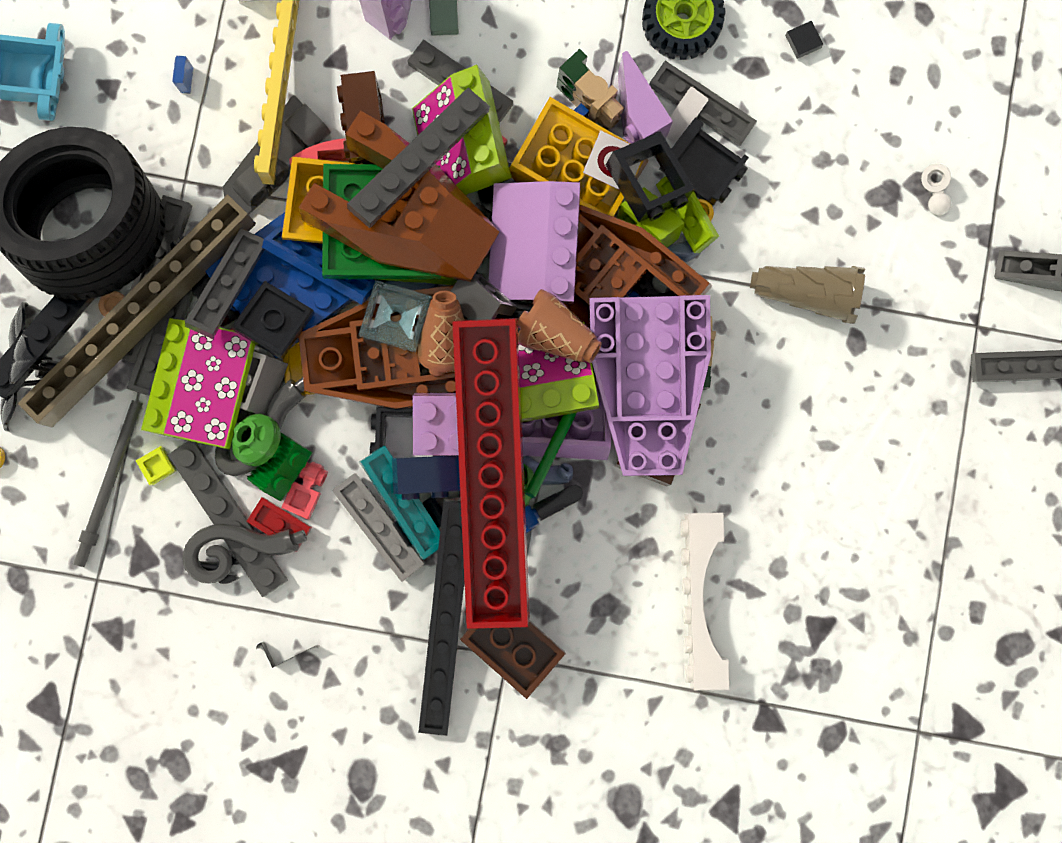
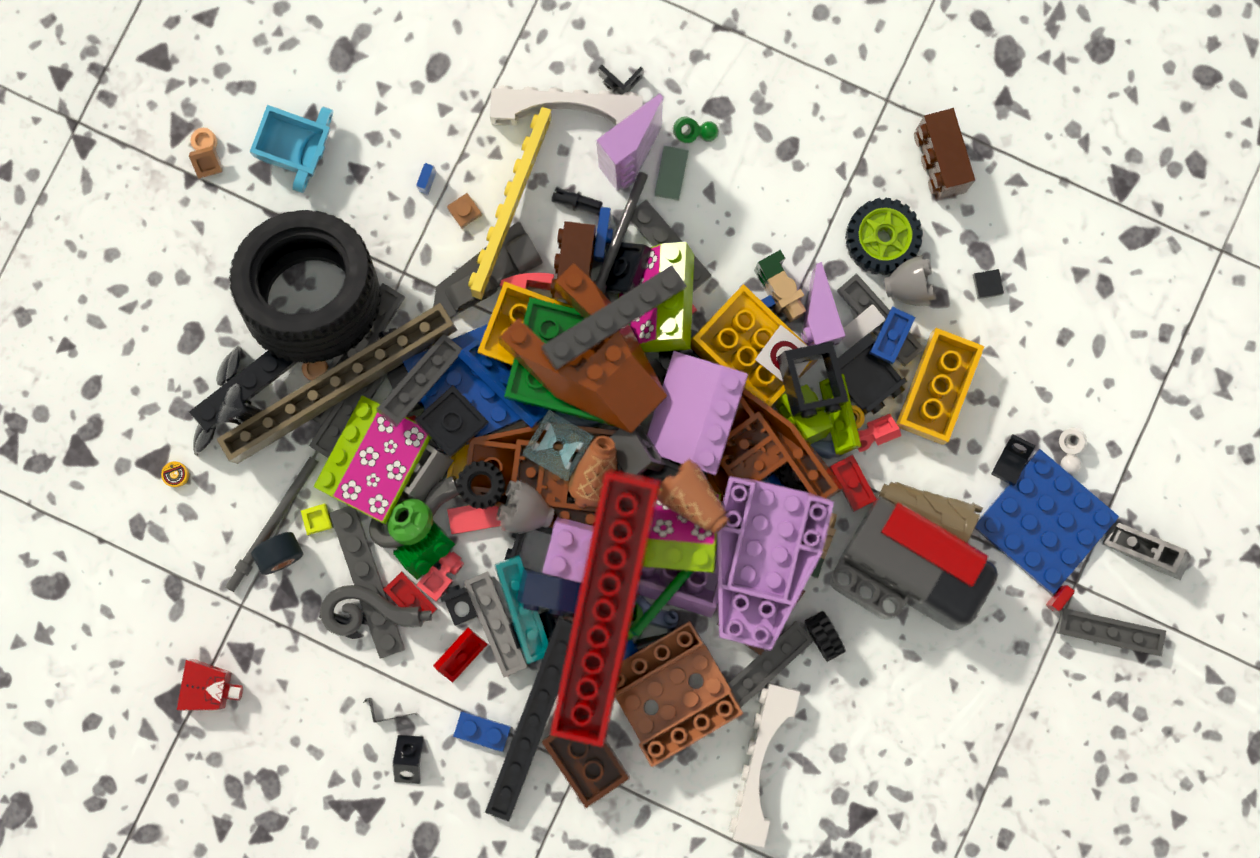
camera: 25 degrees right, 0 degrees up
none -> red torso [177,659,243,710]
none -> black wheel [251,532,303,575]
none -> black bracket [392,735,424,784]
none -> red plate [433,627,488,683]
none -> black bracket [440,585,478,626]
none -> medium nougat plate [446,193,482,229]
none -> coral tile [447,505,501,535]
none -> blue plate [453,711,511,752]
none -> black tyre [457,461,506,509]
none -> light grey piece [496,481,554,533]
none -> black axle [552,187,603,216]
none -> dark grey bar [593,172,648,294]
none -> blue plate [594,207,613,262]
none -> black tile [605,242,651,295]
none -> nougat slope [615,621,743,767]
none -> dark grey plate [728,621,815,707]
none -> black tyre [804,611,846,662]
none -> red plate [829,454,876,512]
none -> piece [830,496,998,630]
none -> coral plate [857,414,901,452]
none -> blue plate [869,306,916,365]
none -> light grey piece [884,255,936,306]
none -> yellow brick [896,328,985,445]
none -> blue plate [974,449,1120,594]
none -> black bracket [991,434,1036,486]
none -> red tile [1045,585,1074,611]

